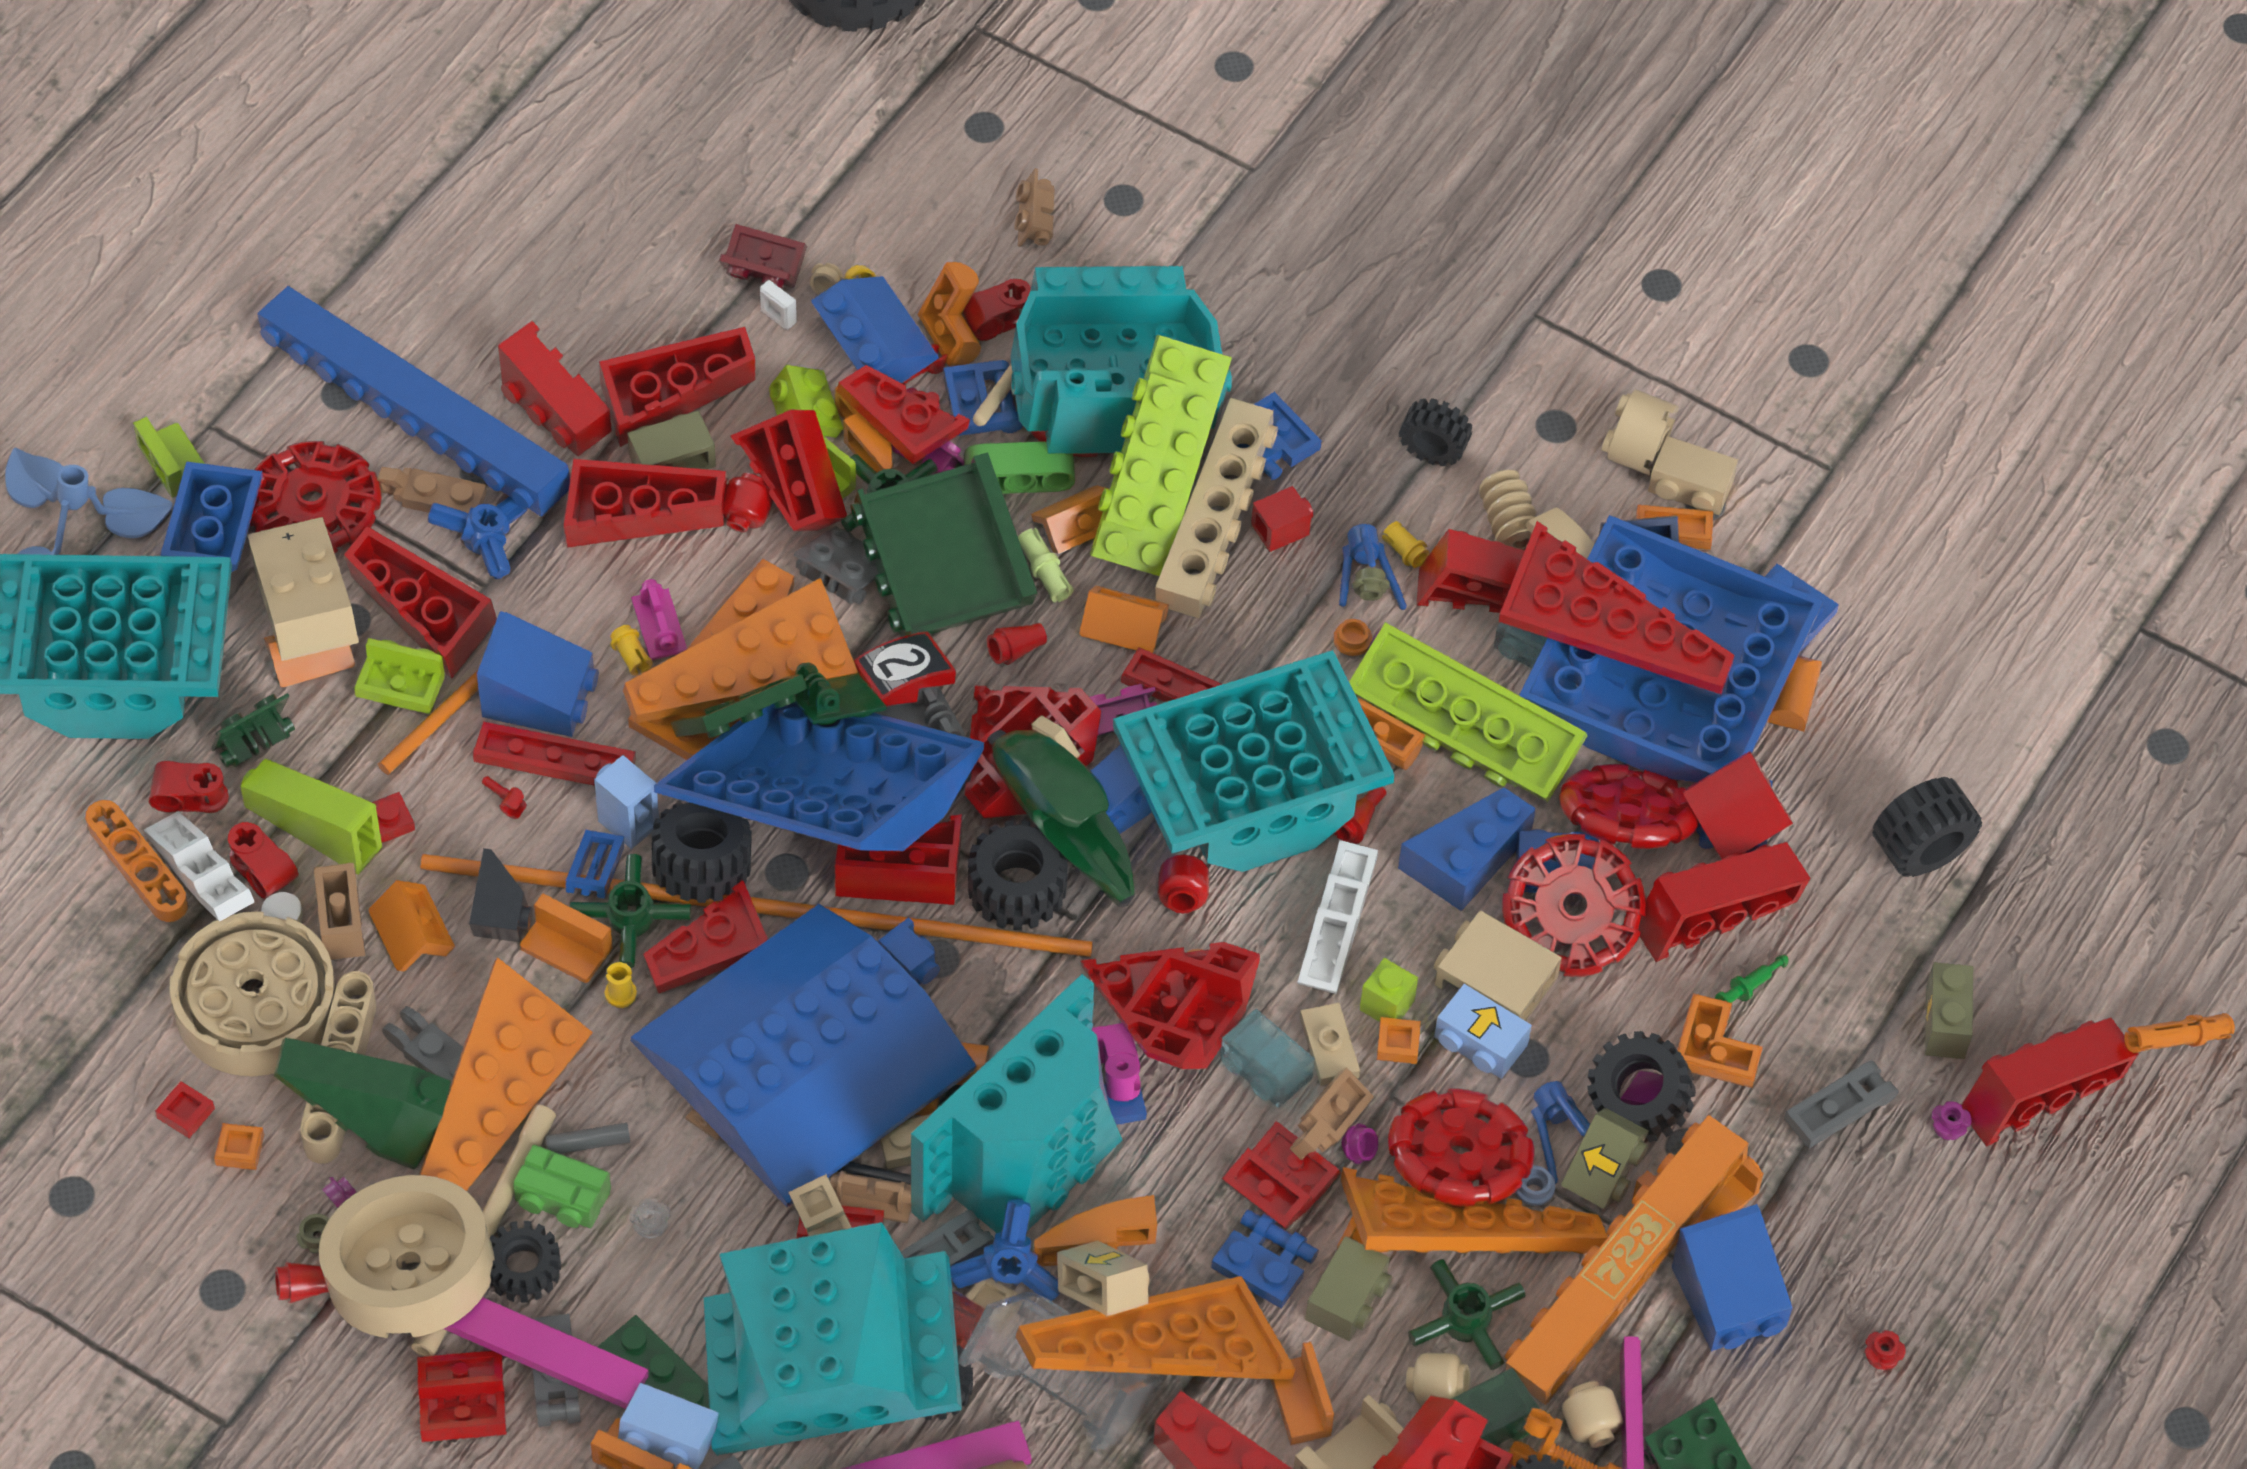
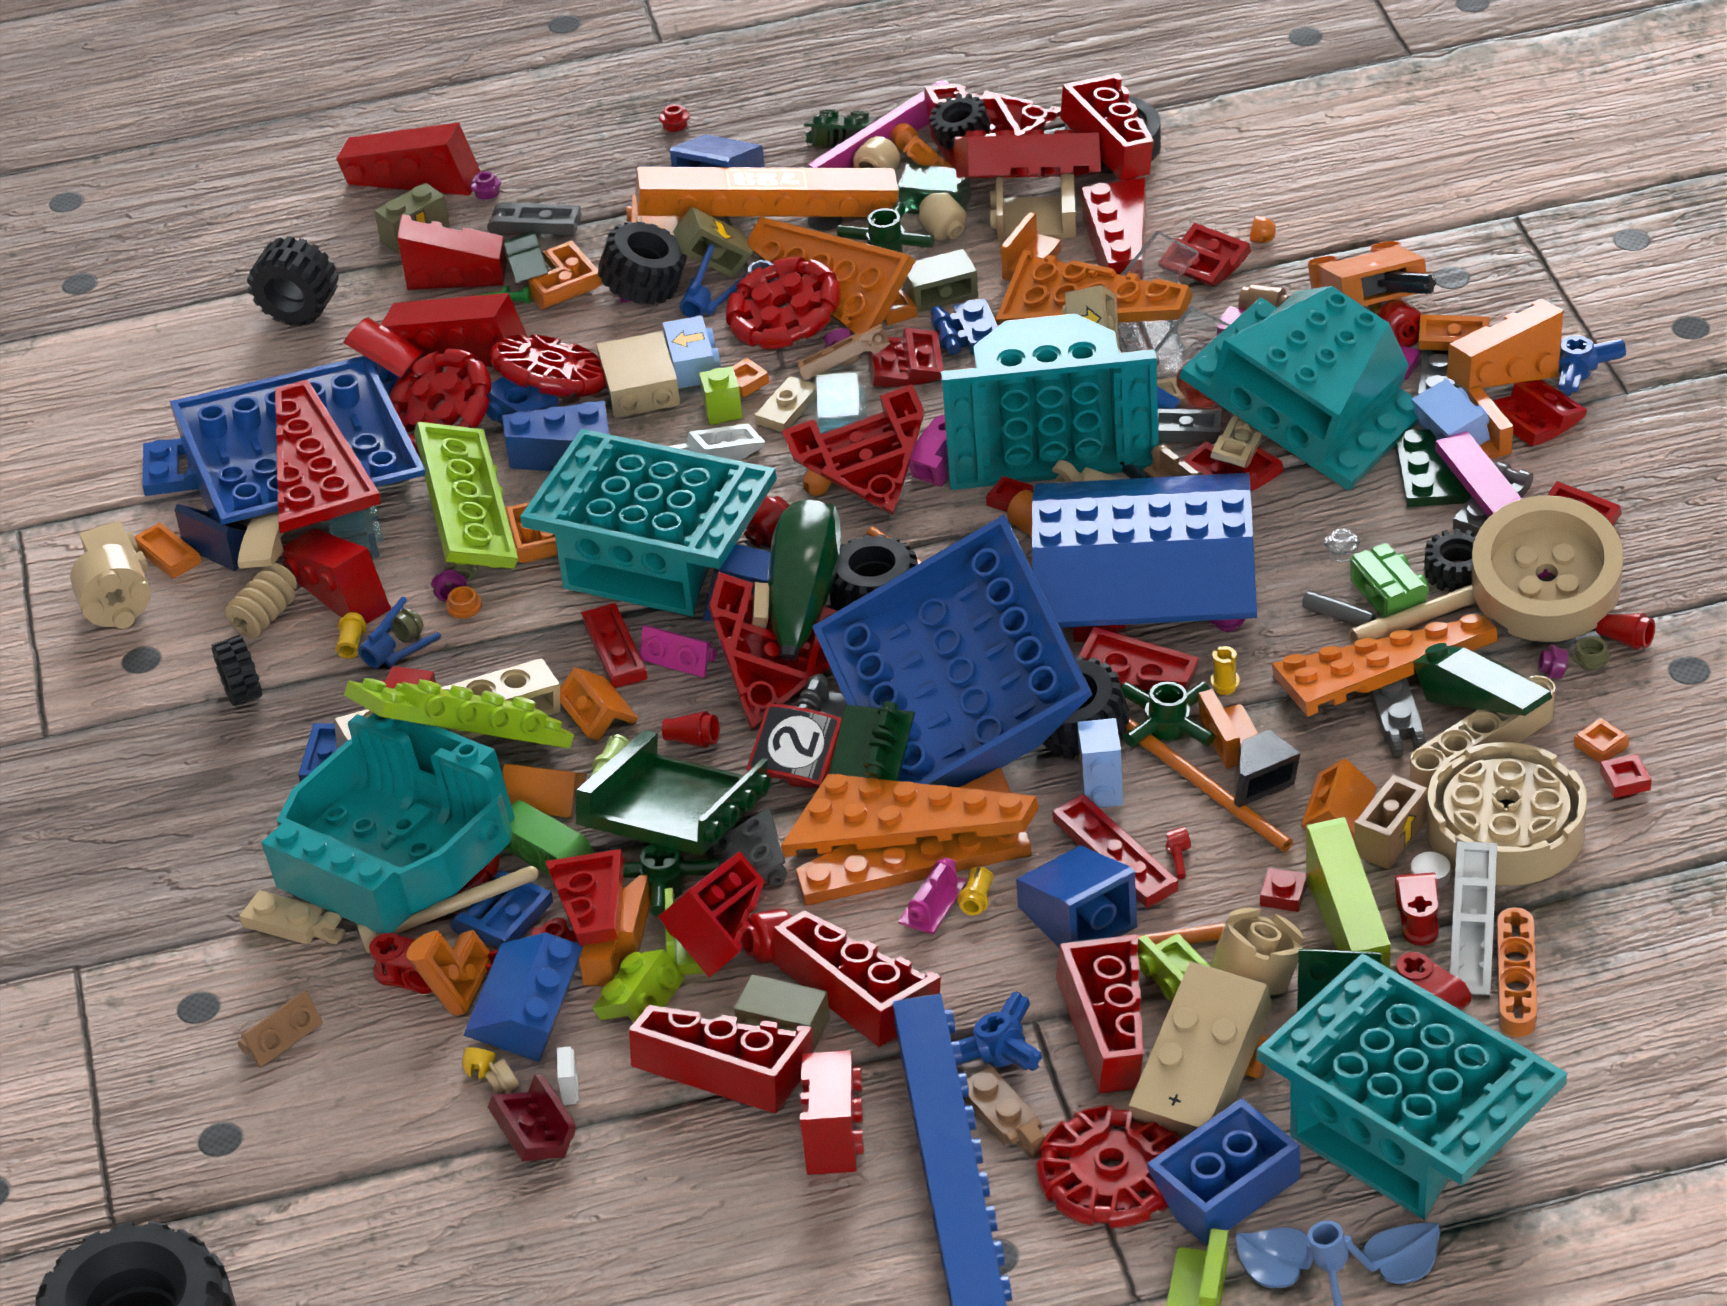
camera: 130 degrees left, 15 degrees down
blue tile [566,830,624,899] -> none
dark green wing [671,674,808,738] -> none
orange pin [2124,1013,2235,1053] -> none
none -> red wedge [397,214,507,290]
none -> slope [504,231,548,283]
none -> tan brick [1210,908,1304,995]

